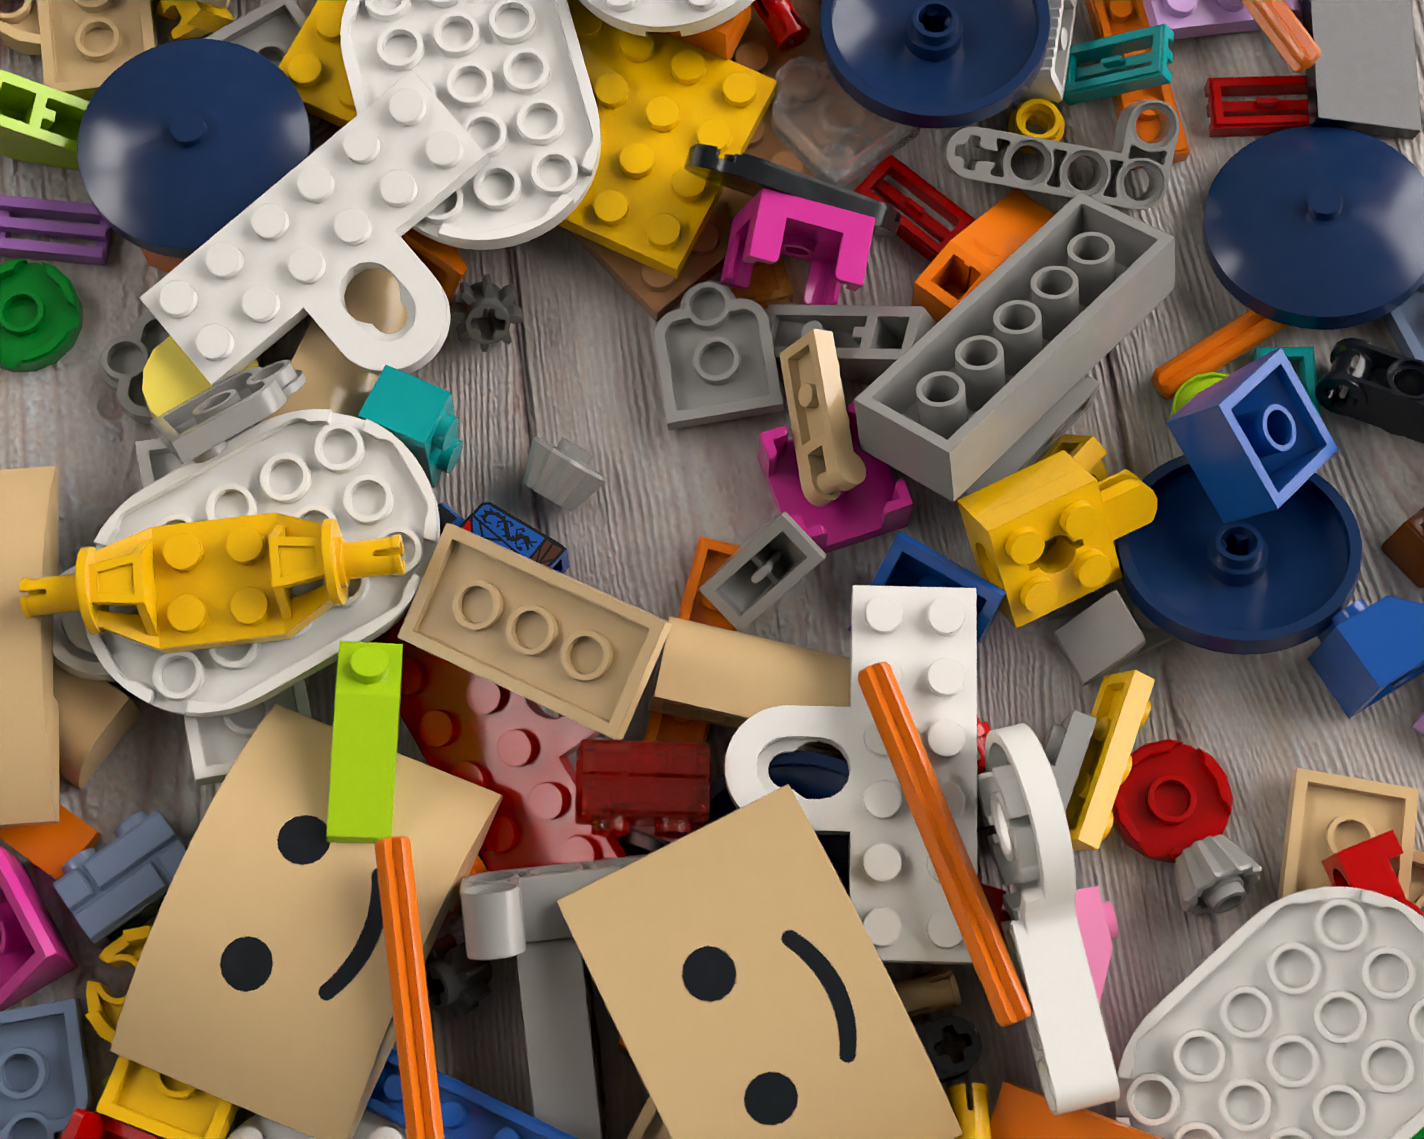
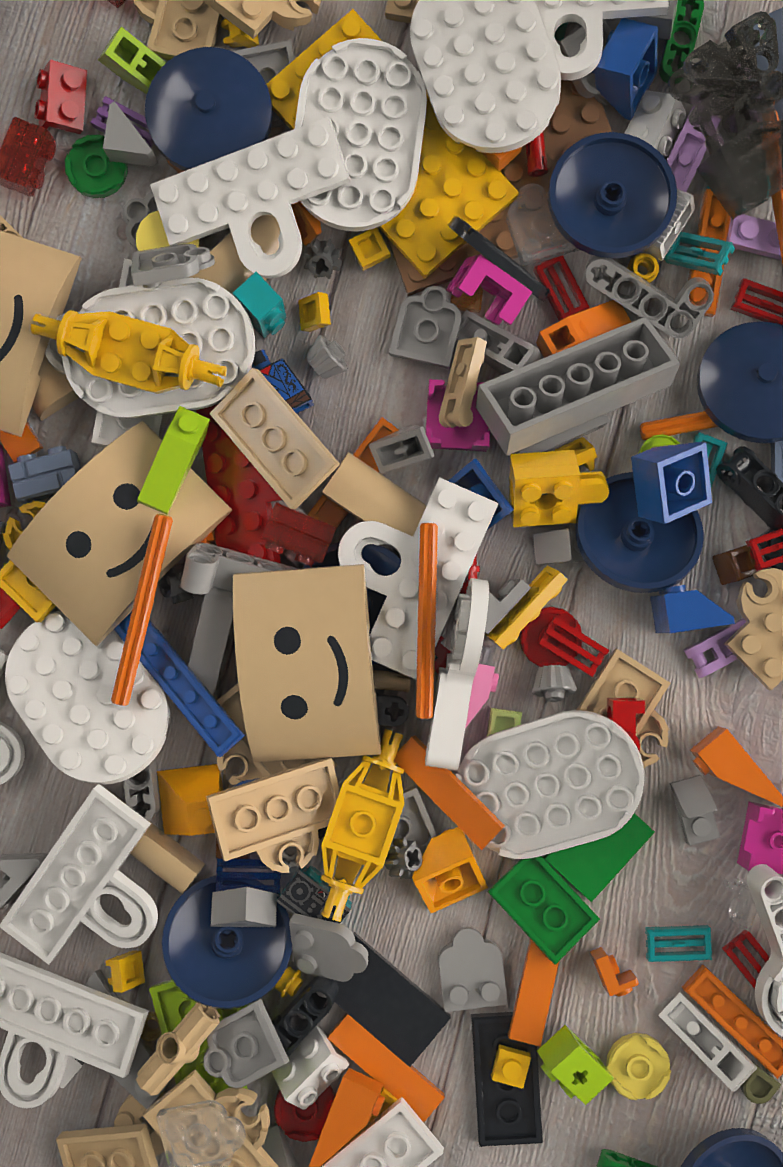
camera: 25 degrees right, 15 degrees up
none -> light grey slope [103,101,158,167]
none -> yellow plate [298,292,331,332]
none -> yellow plate [349,228,390,271]
none -> yellowish green tile [486,707,522,737]
none -> red tile [538,617,609,677]

